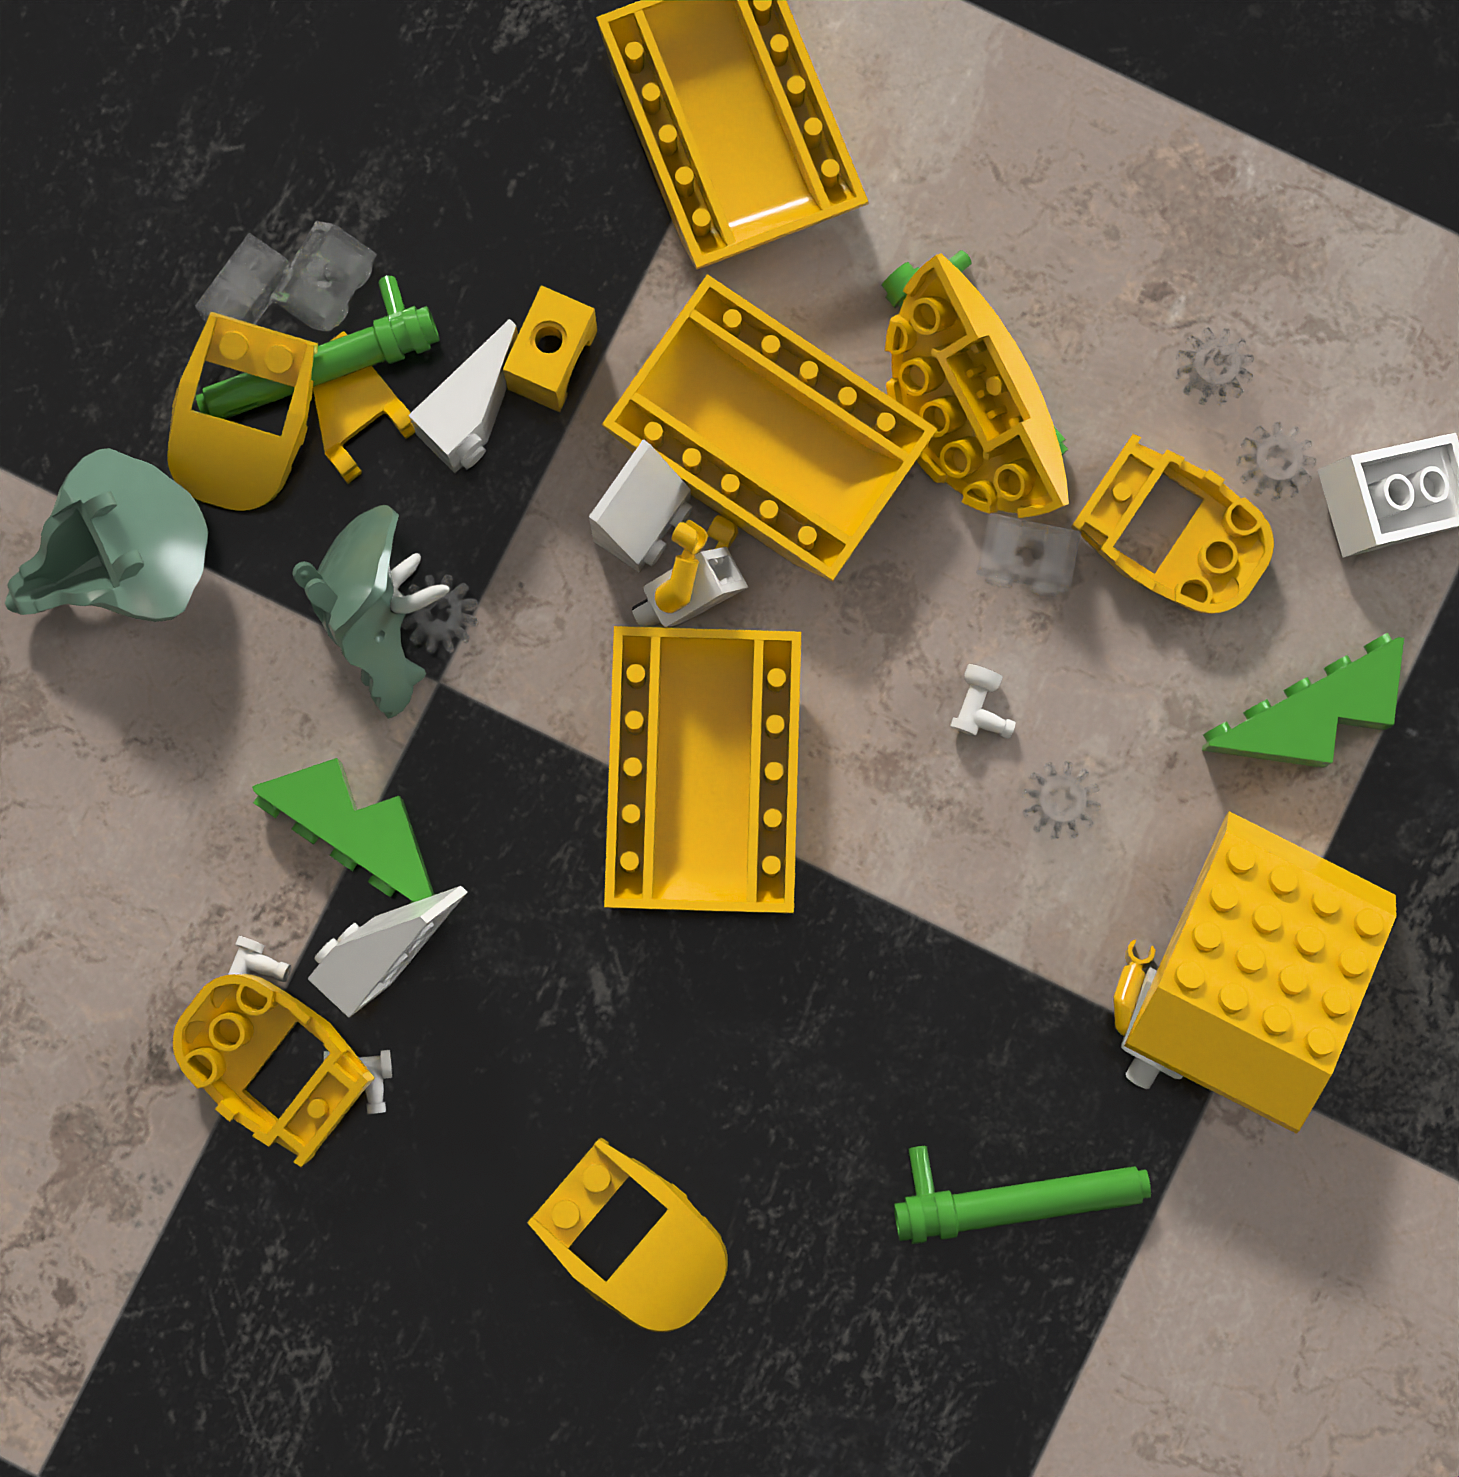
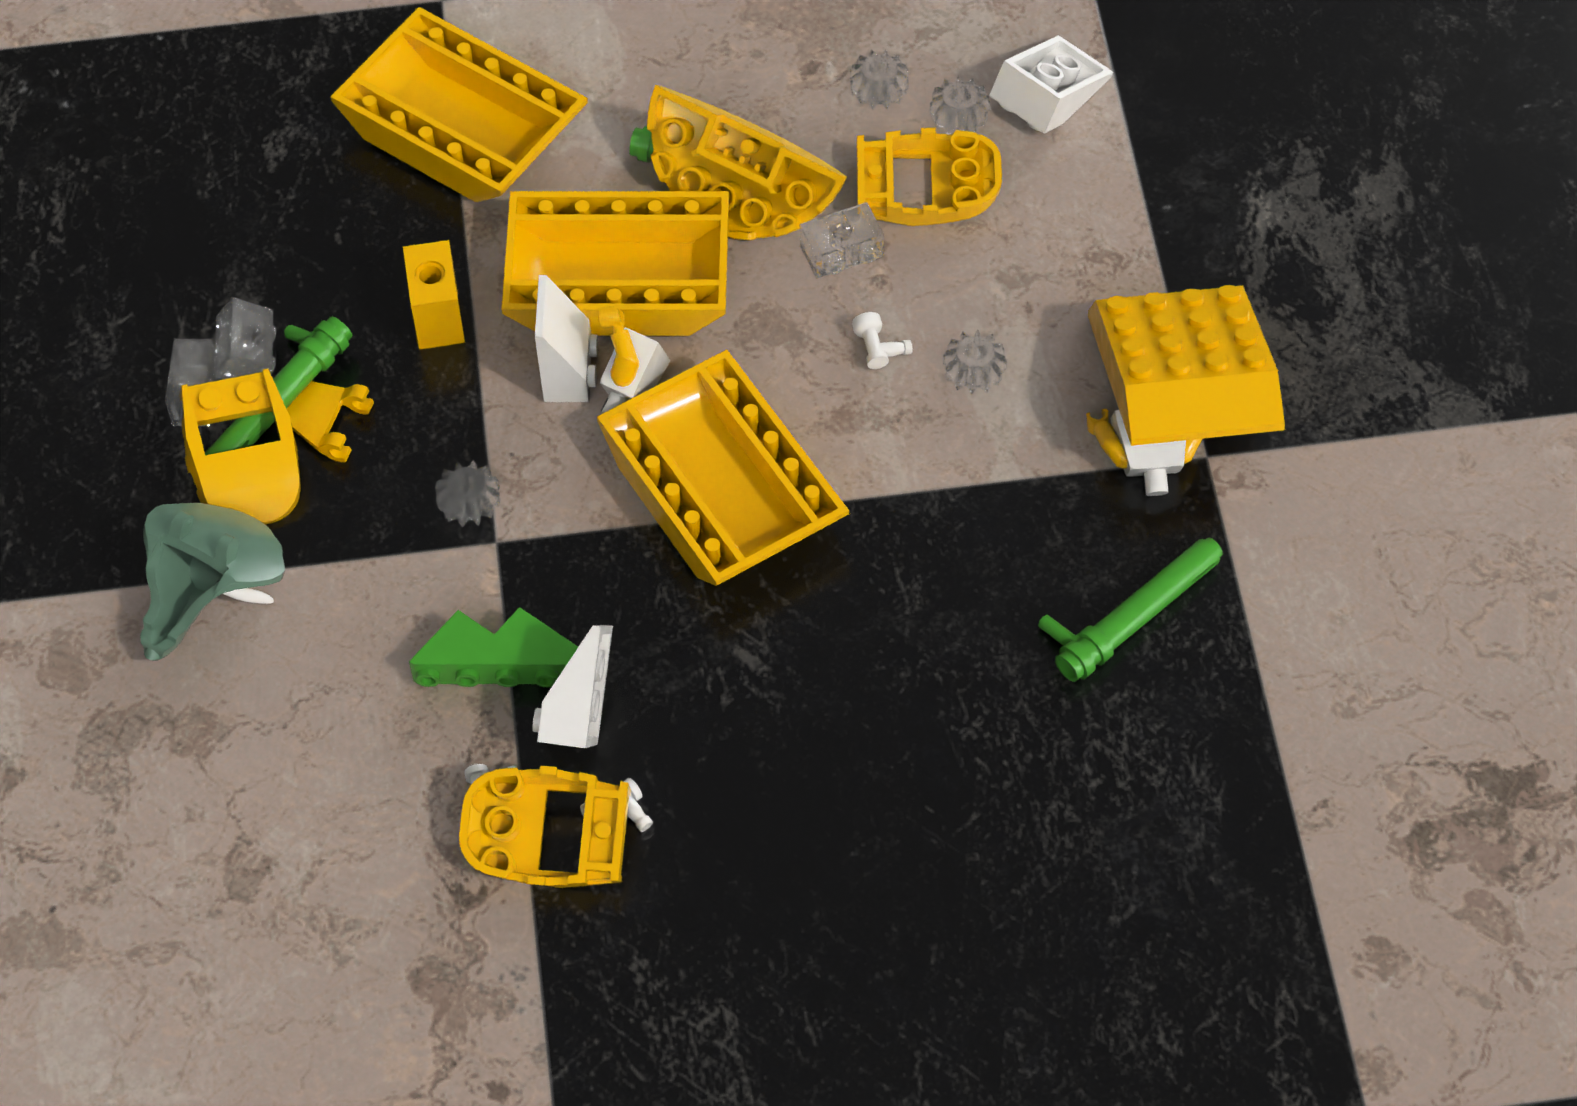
camera: 30 degrees left, 25 degrees down
sand green animal [292,505,449,719] -> none
white slope [408,319,518,473] -> none
yellow slope [527,1138,728,1332] -> none
bright green slope [1202,633,1404,768] -> none

